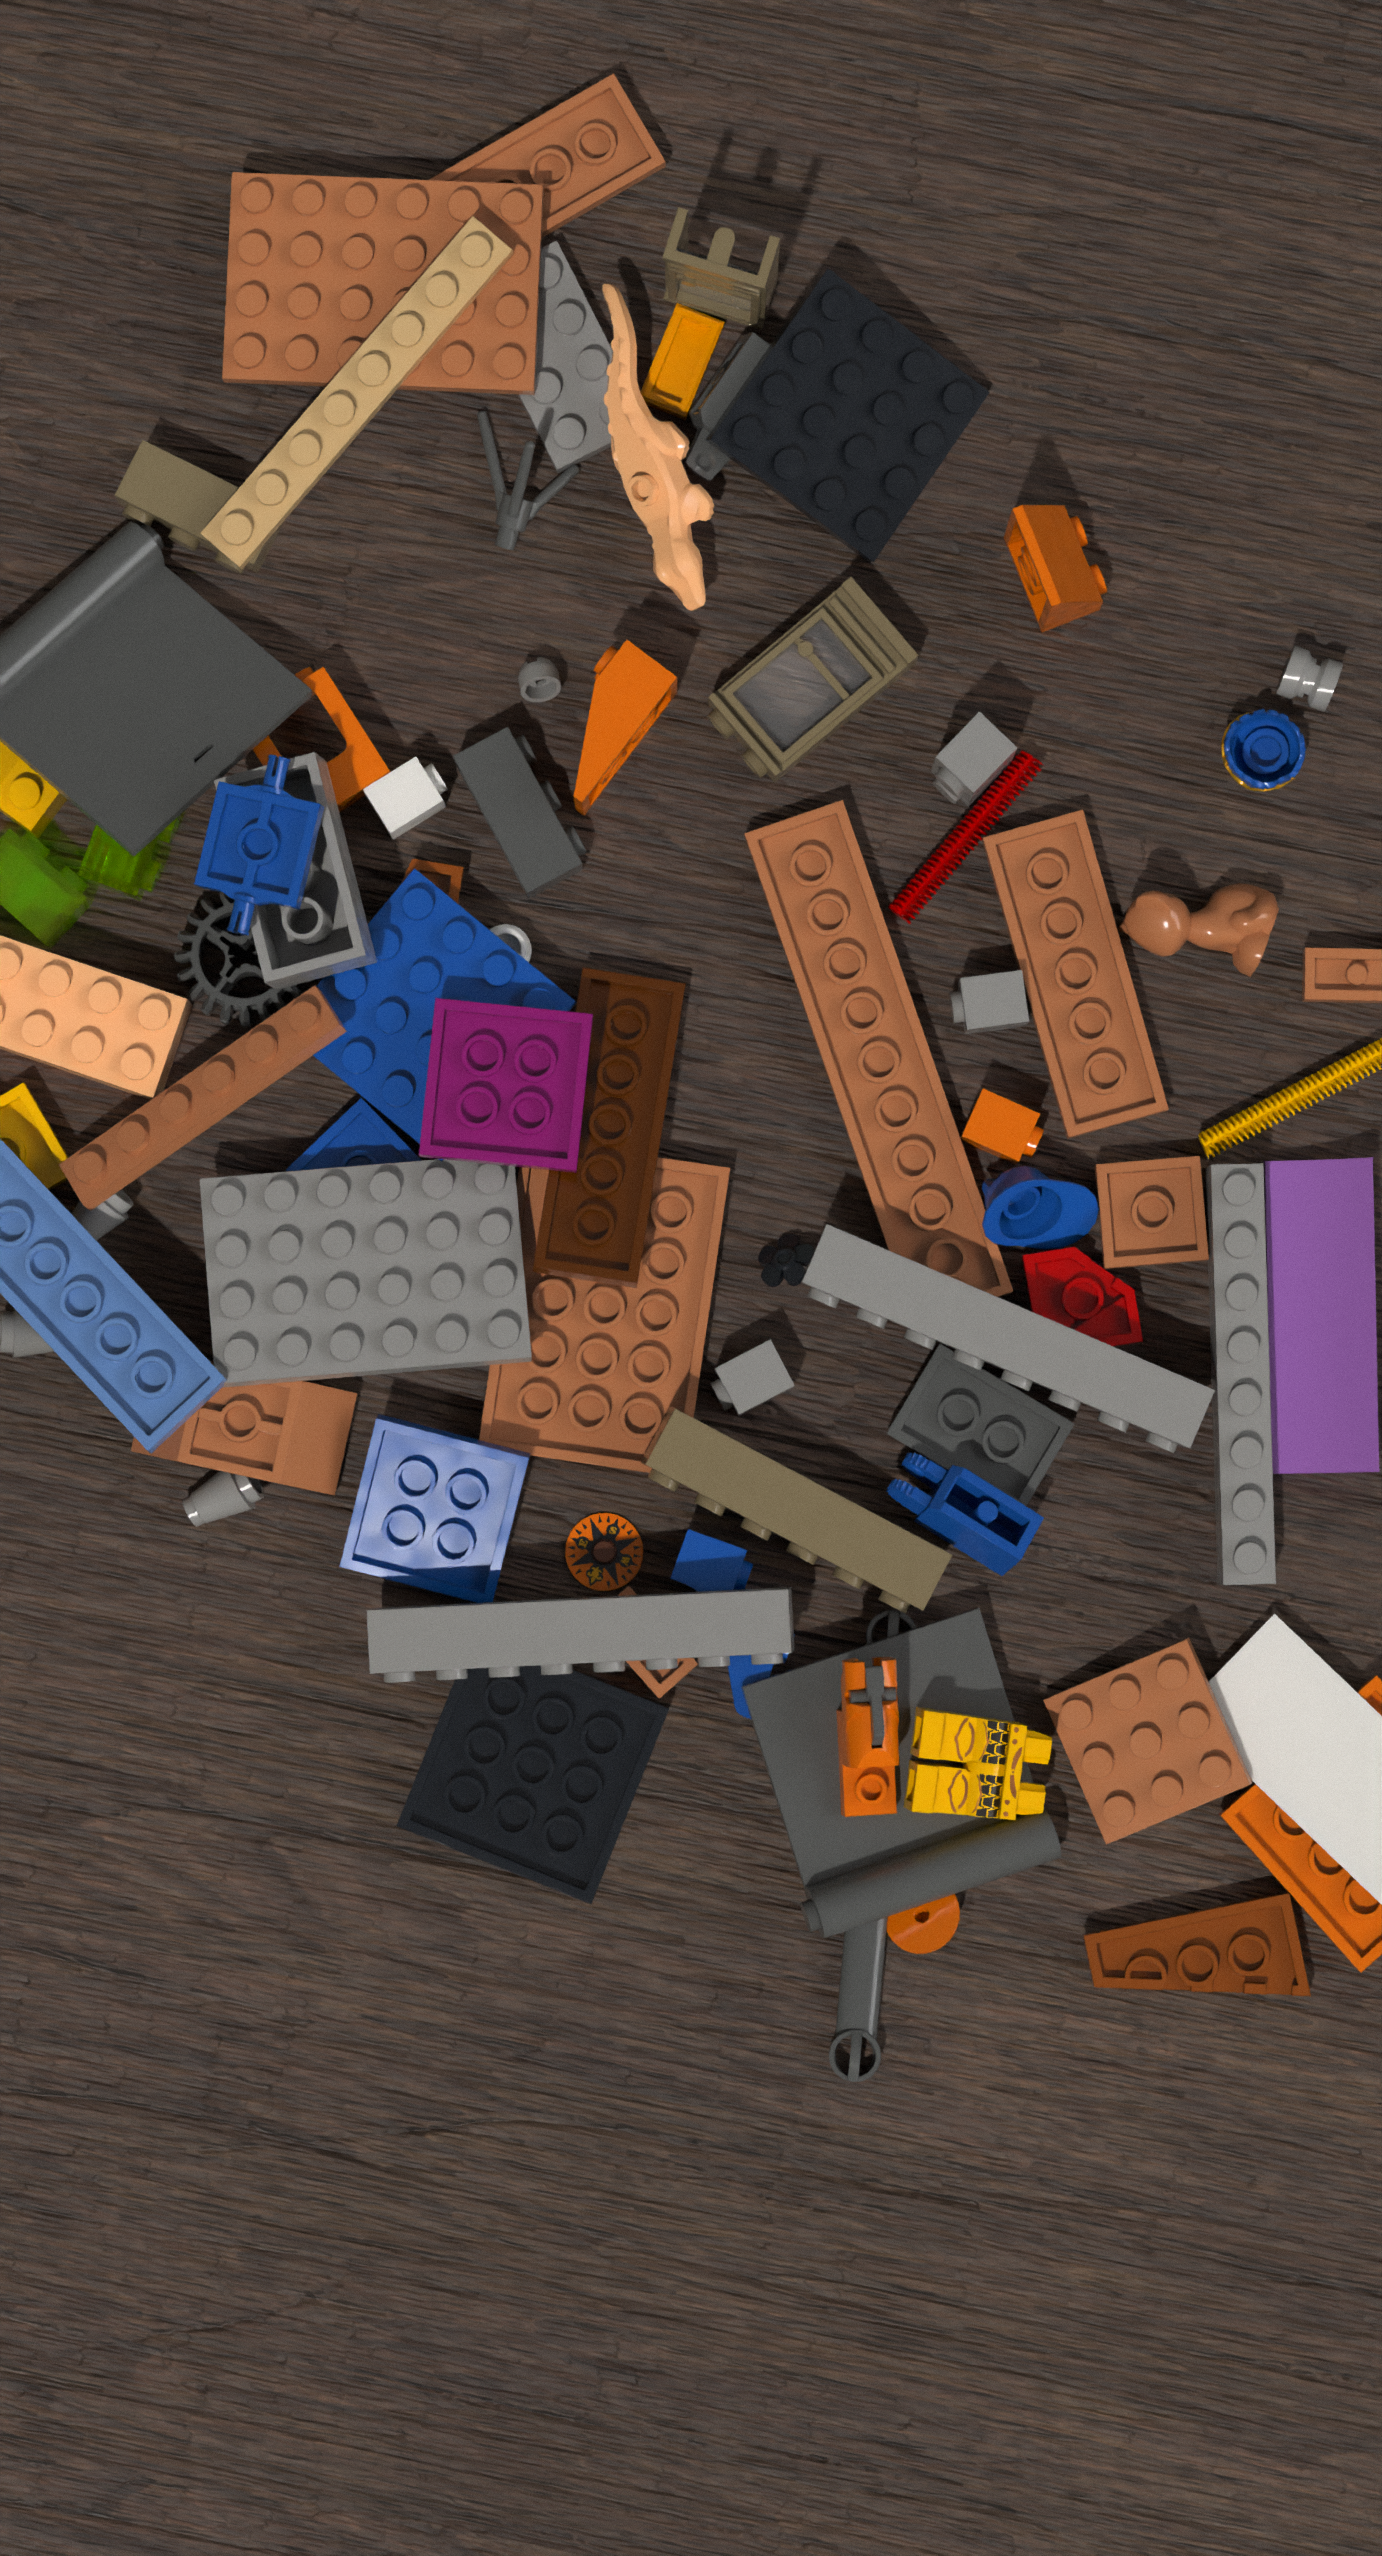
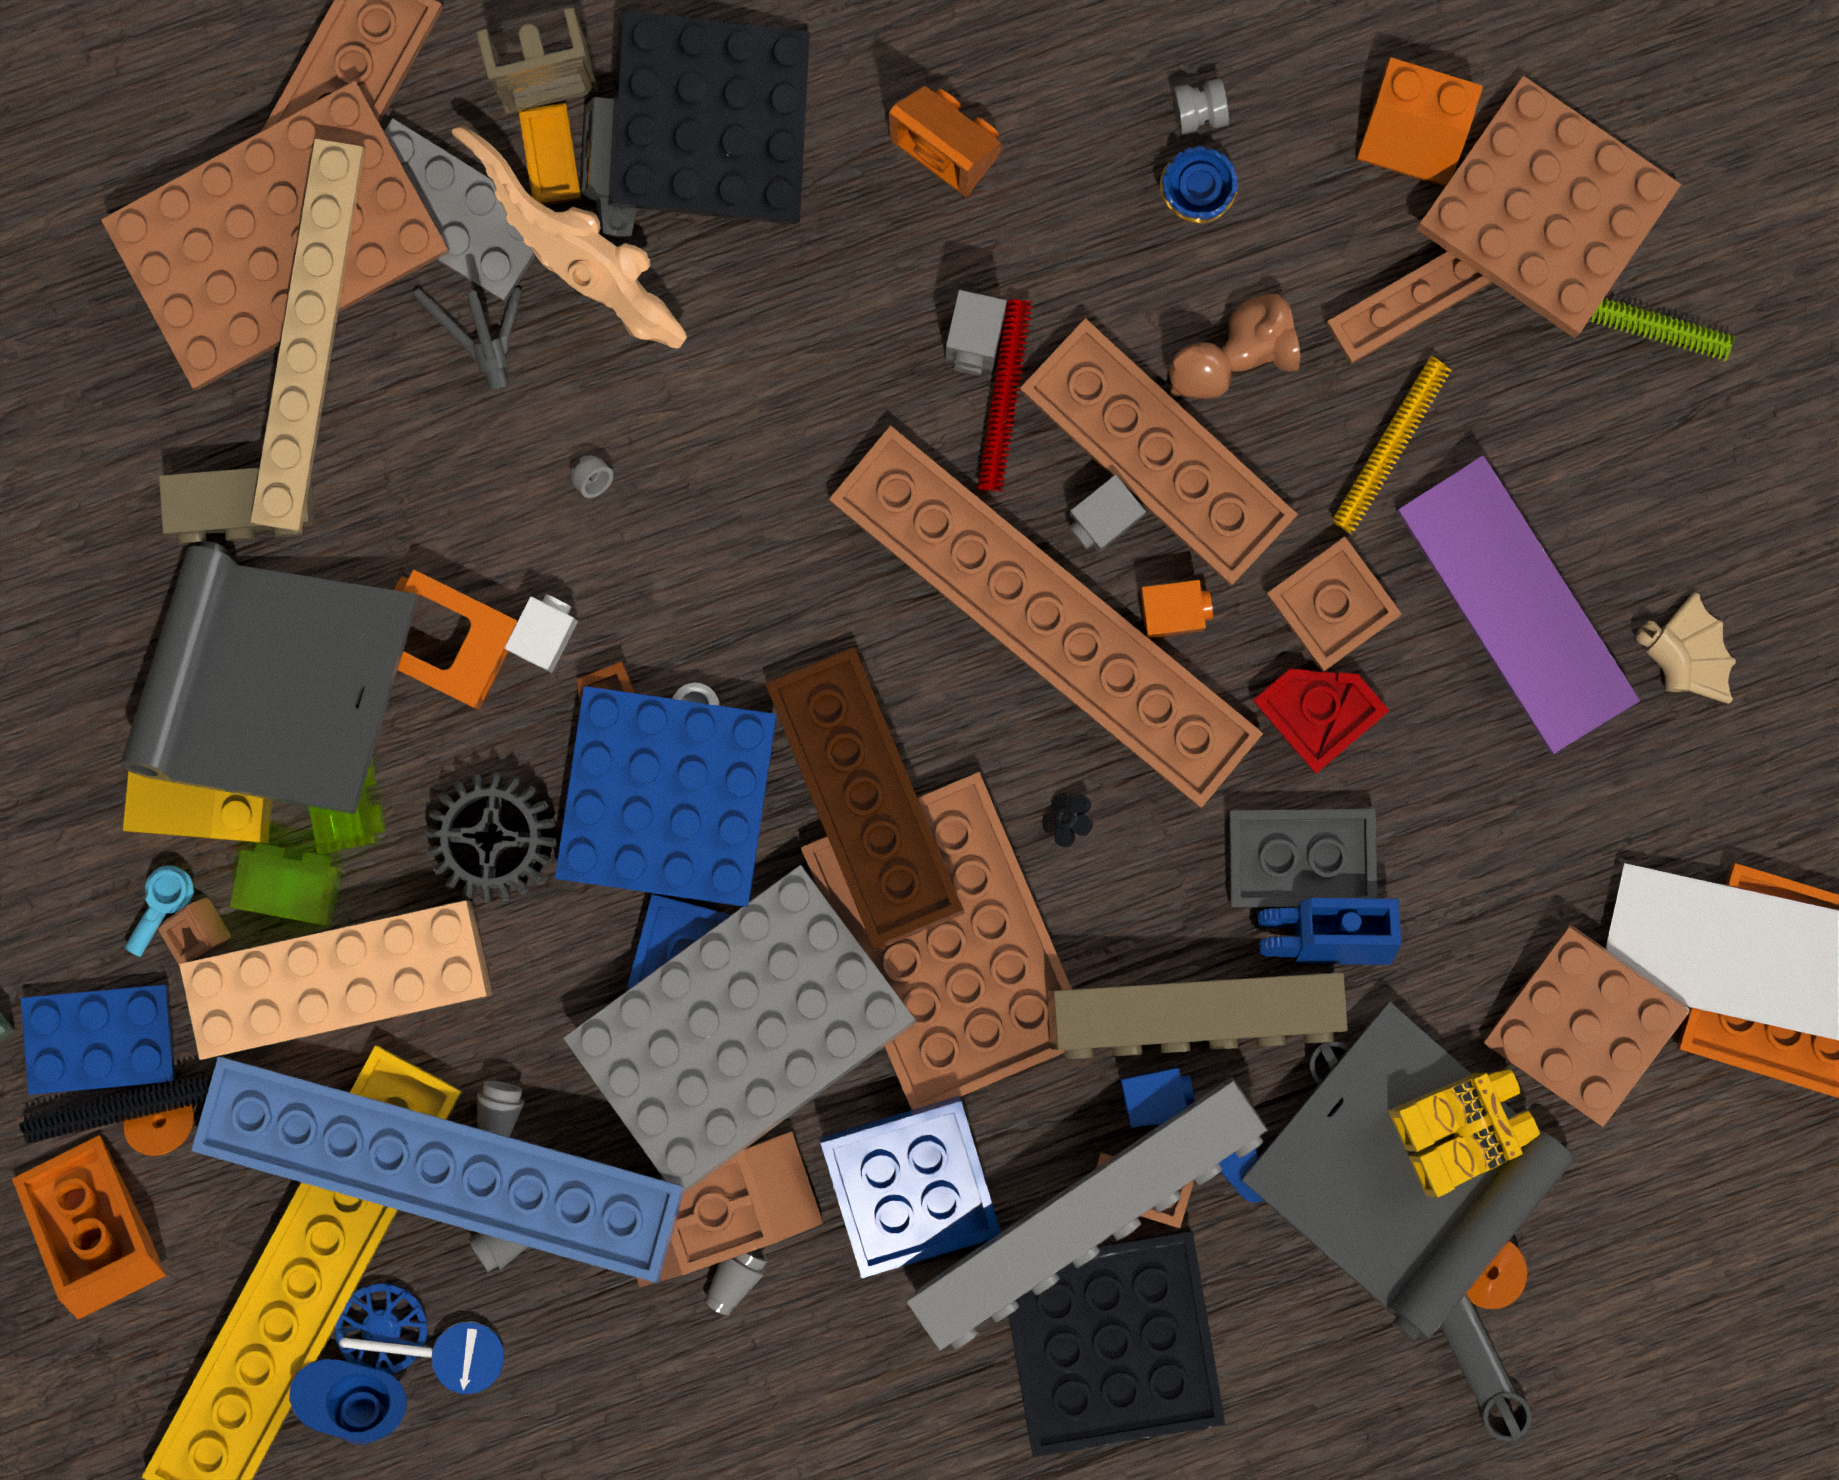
camera: 30 degrees left, 0 degrees up
nougat plate [59,985,347,1211] -> none
blue plate [194,755,324,936] -> none
light grey brick [214,752,377,990] -> none
magenta plate [419,998,593,1173] -> none
dark grey brick [453,727,587,899] -> none
piece [565,1513,643,1591] -> none
orange slope [574,639,677,816] -> none
dark tan door [707,577,919,783] -> none
light grey brick [710,1339,795,1416] -> none
light grey brick [801,1224,1215,1453] -> none
orange plate [836,1657,899,1817] -> none
blue piece [982,1166,1099,1249] -> none
dark orange wing [1082,1892,1311,1997] -> none
light grey brick [1205,1163,1276,1585] -> none

